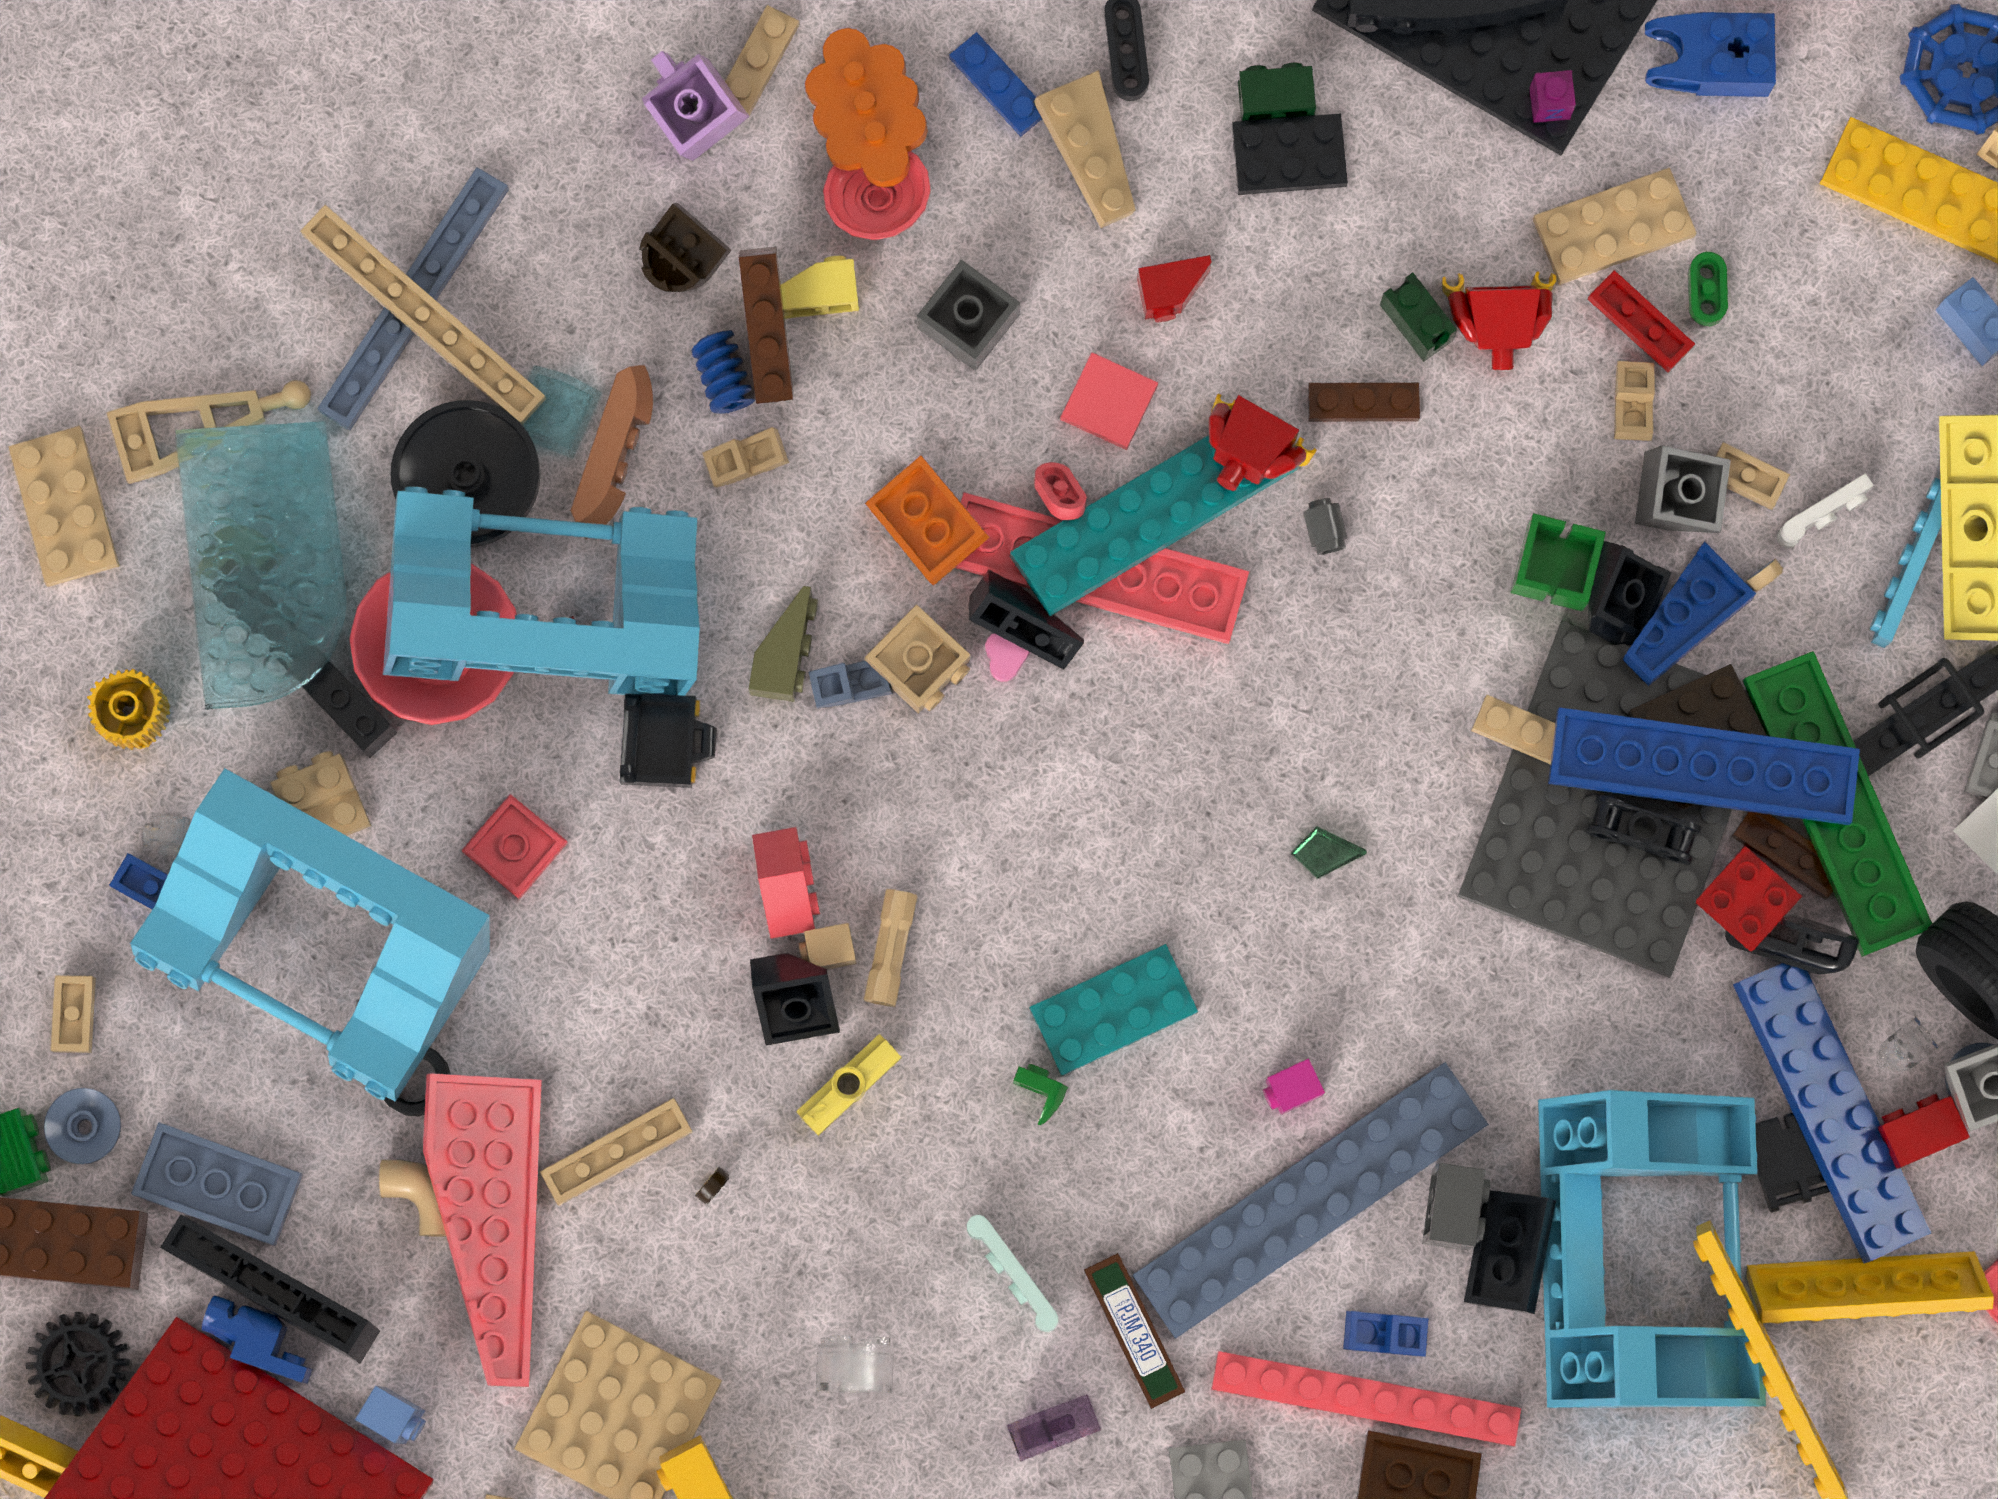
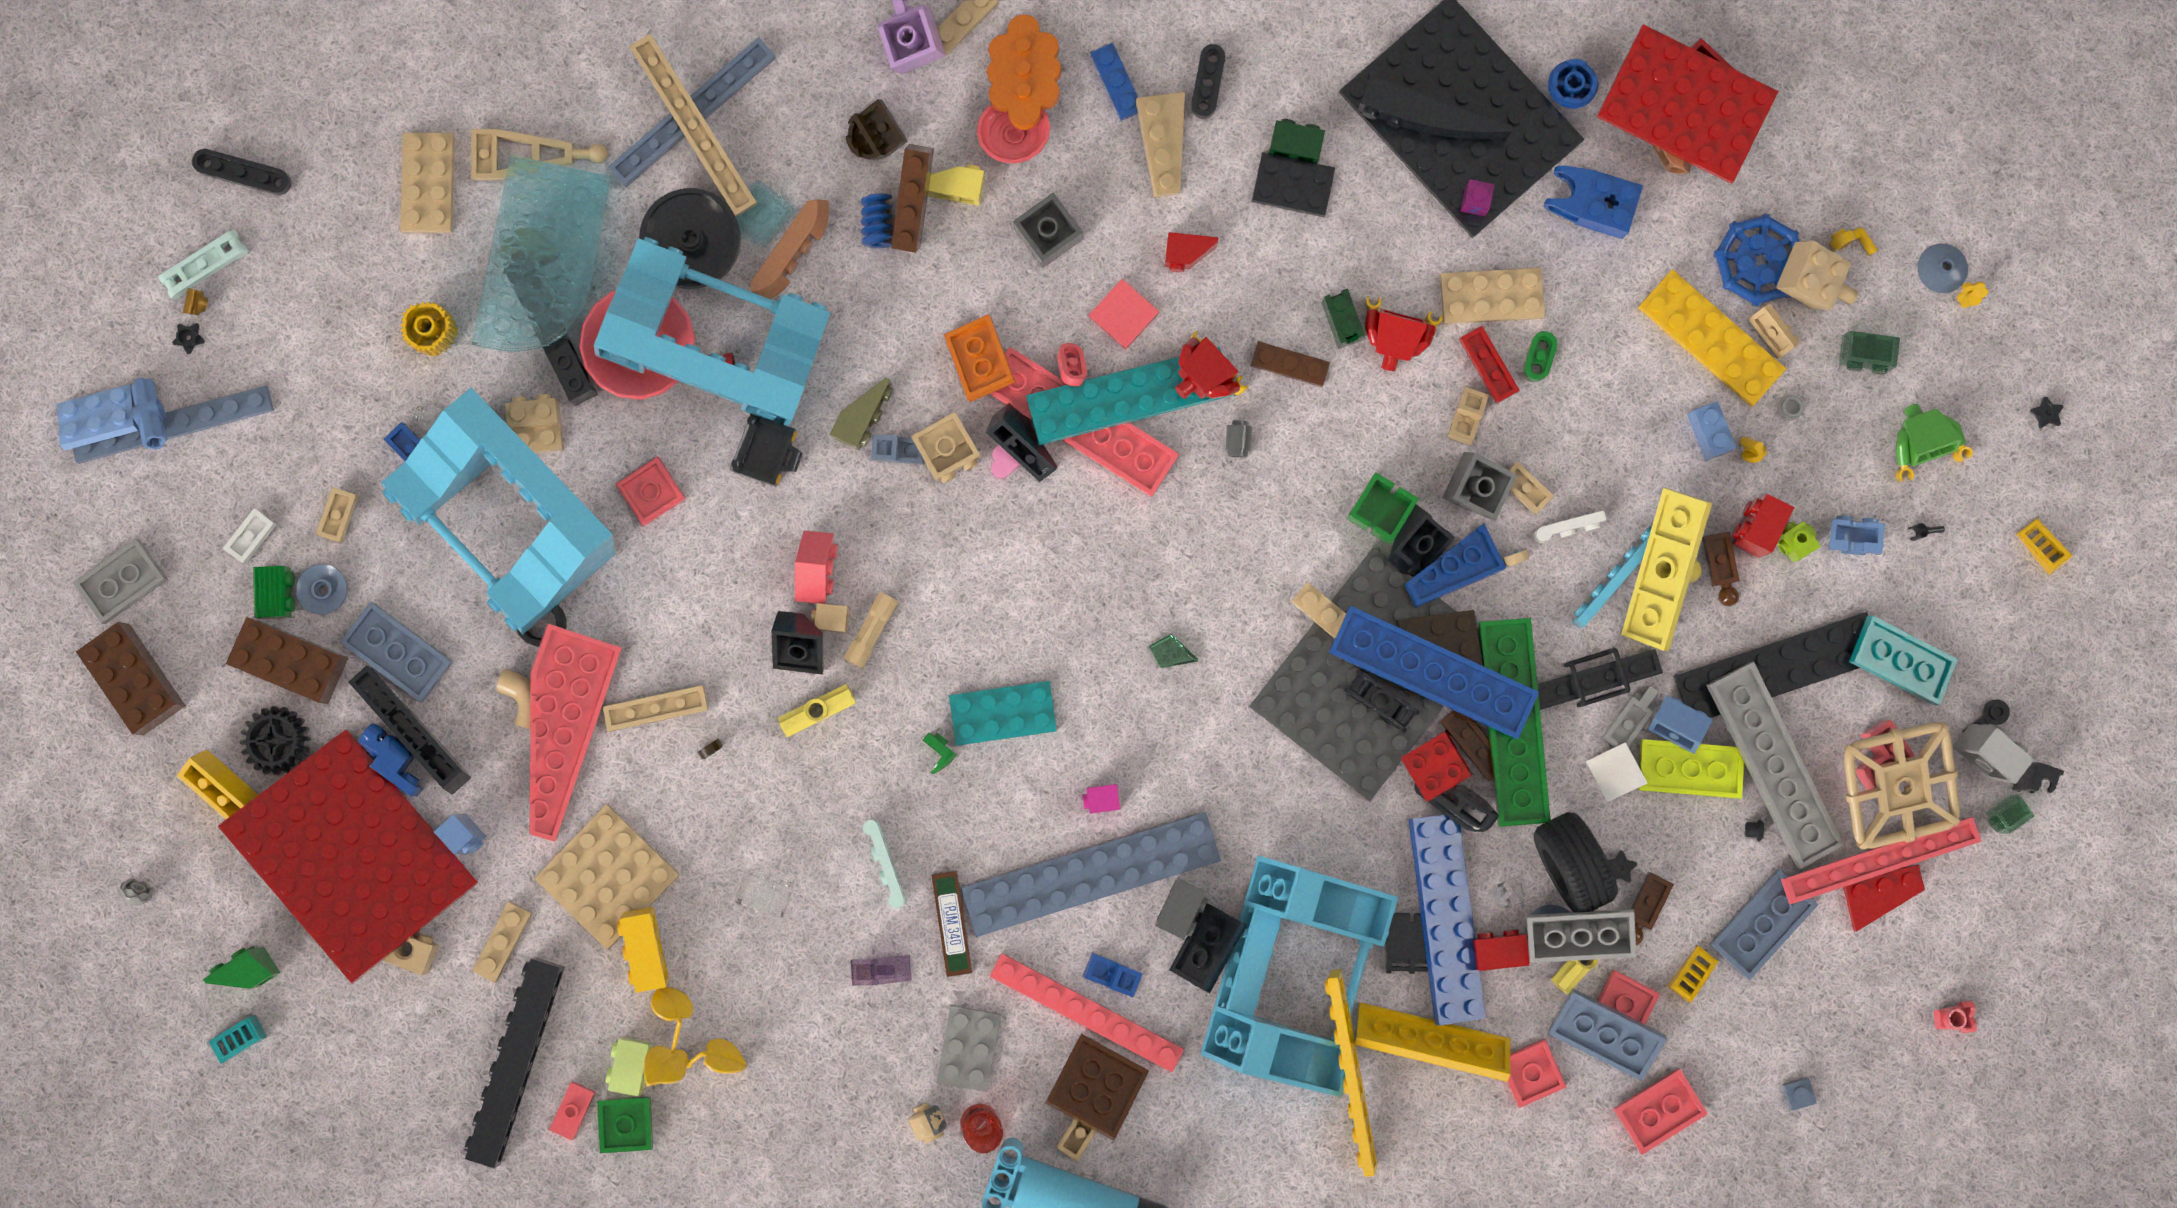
camera: 20 degrees right, 5 degrees up
tan slope [702,427,789,488] -> none

